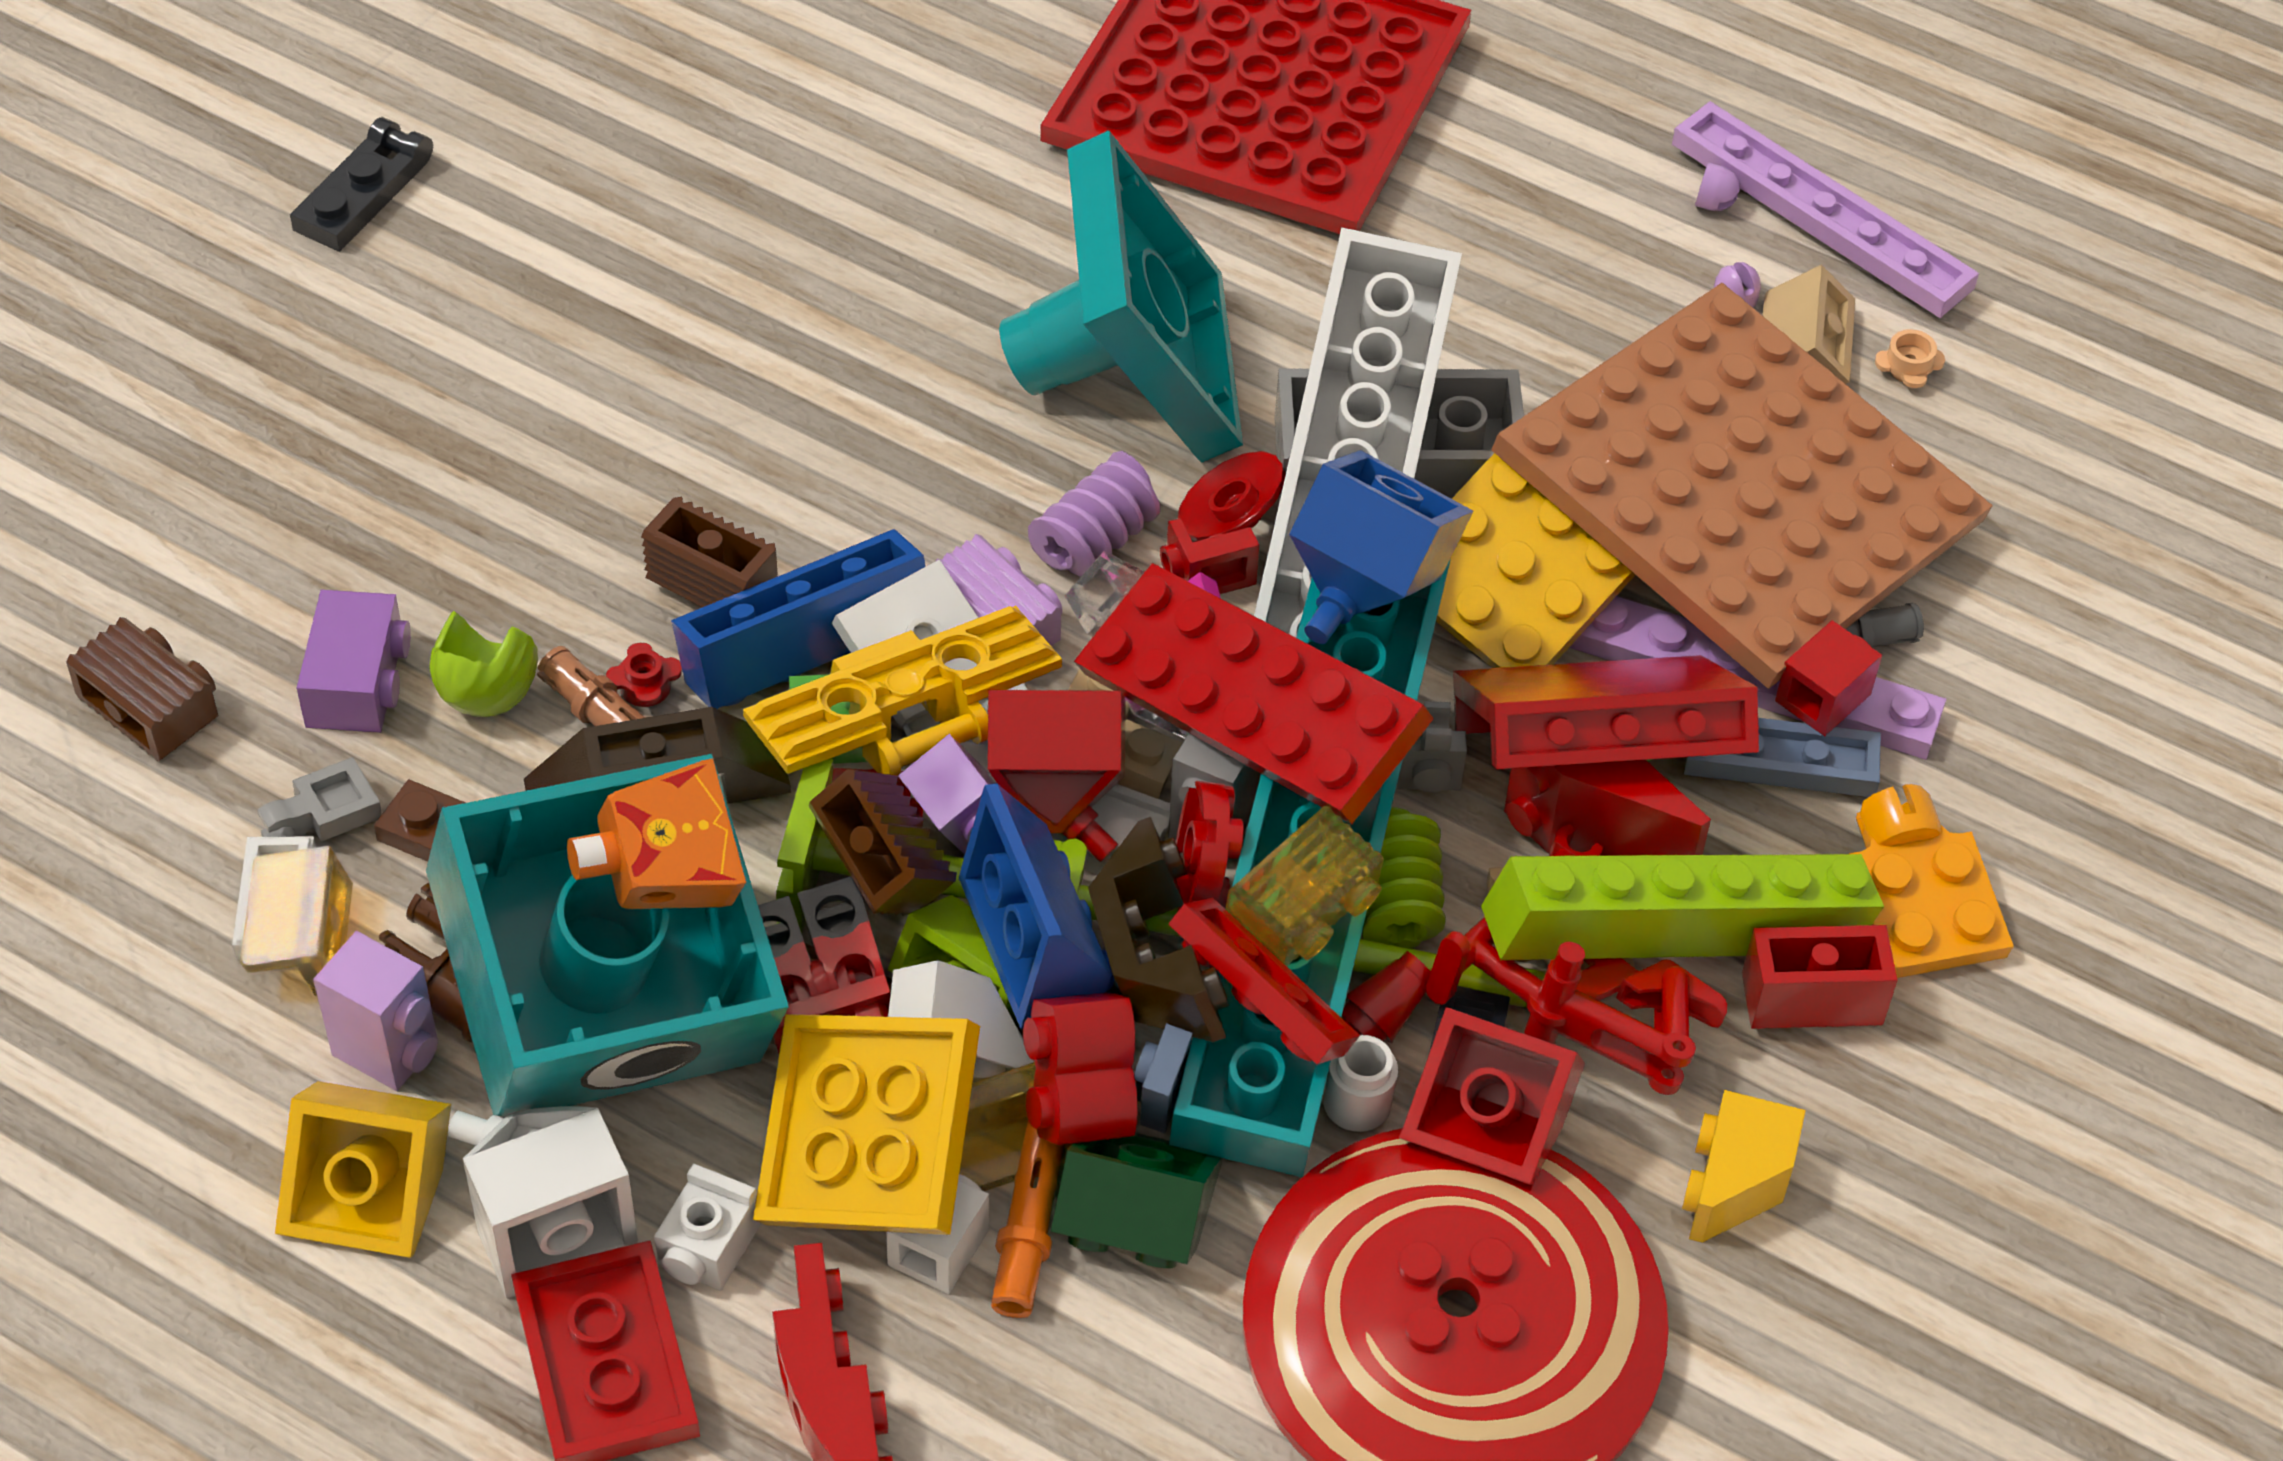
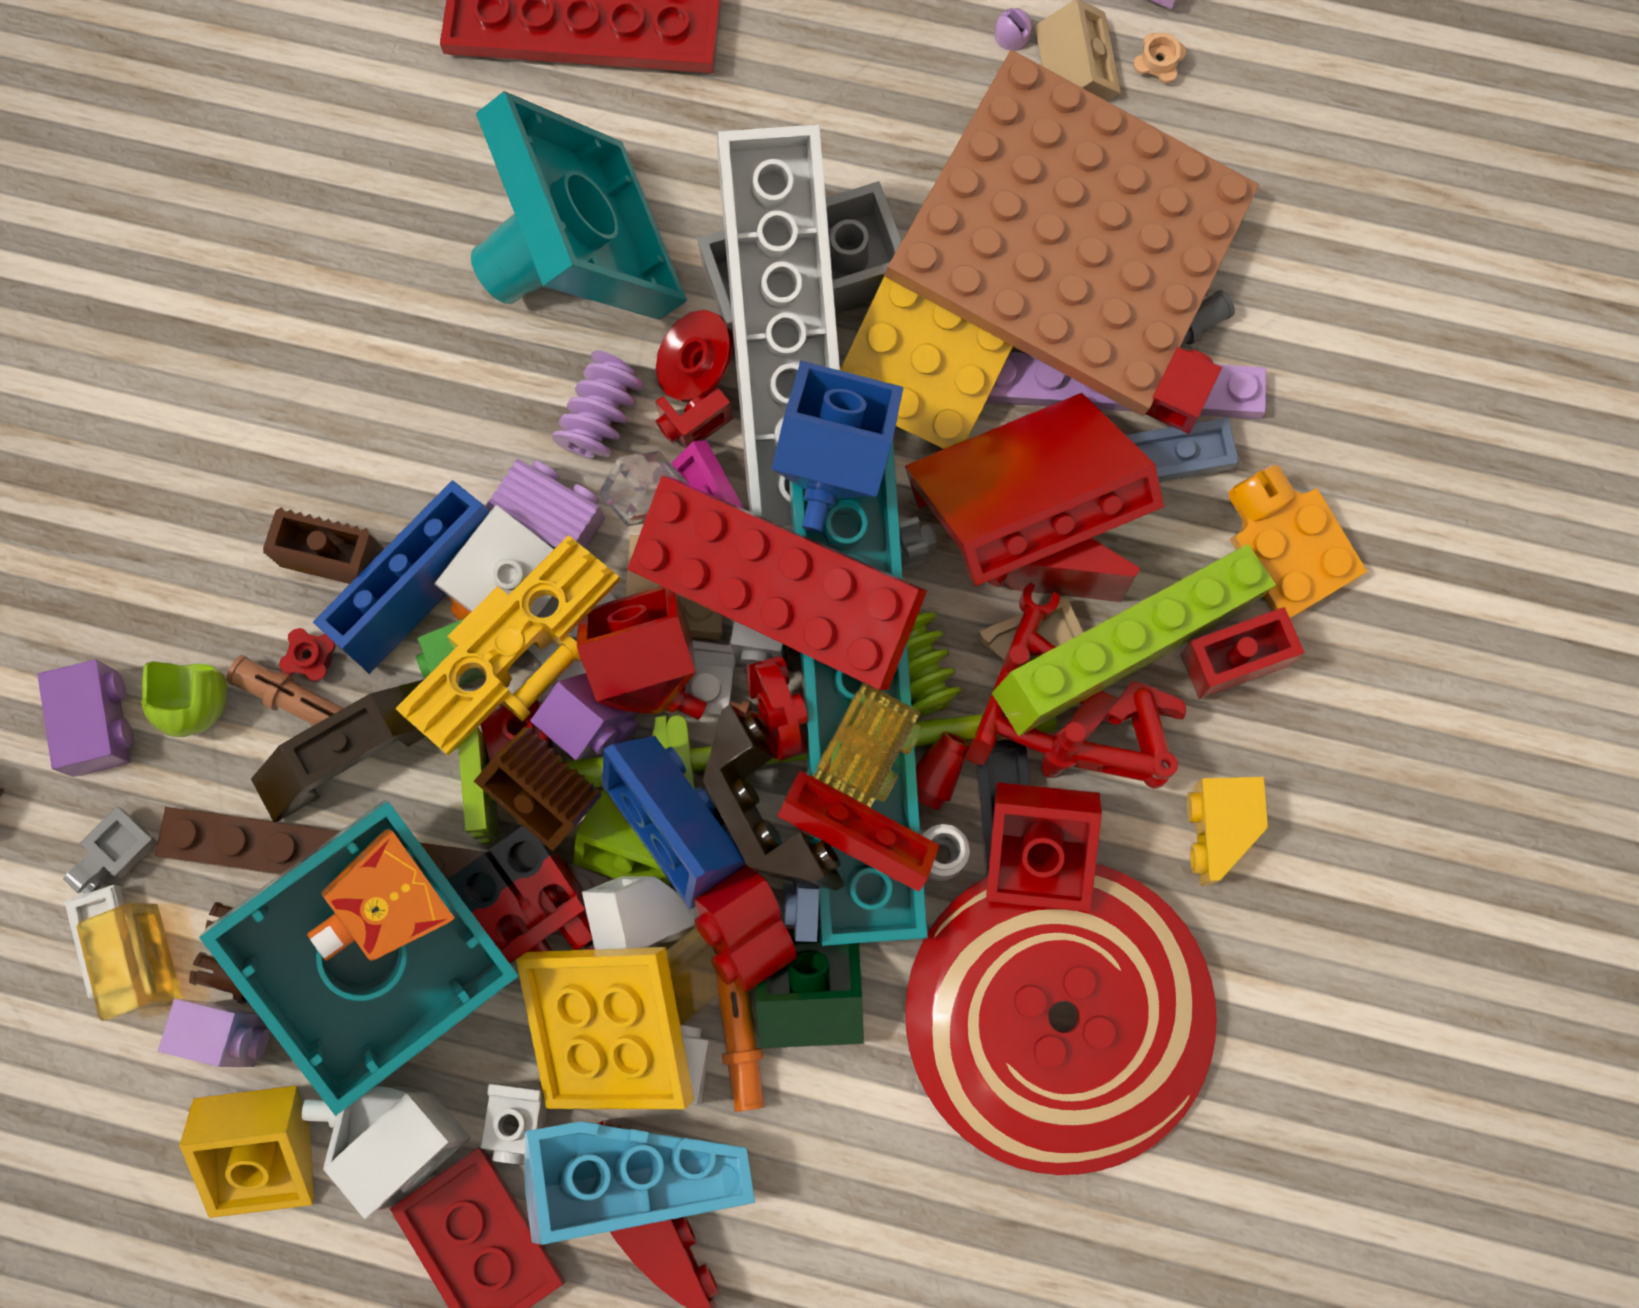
camera: 10 degrees left, 25 degrees up
none -> medium azure wedge [525,1121,755,1245]

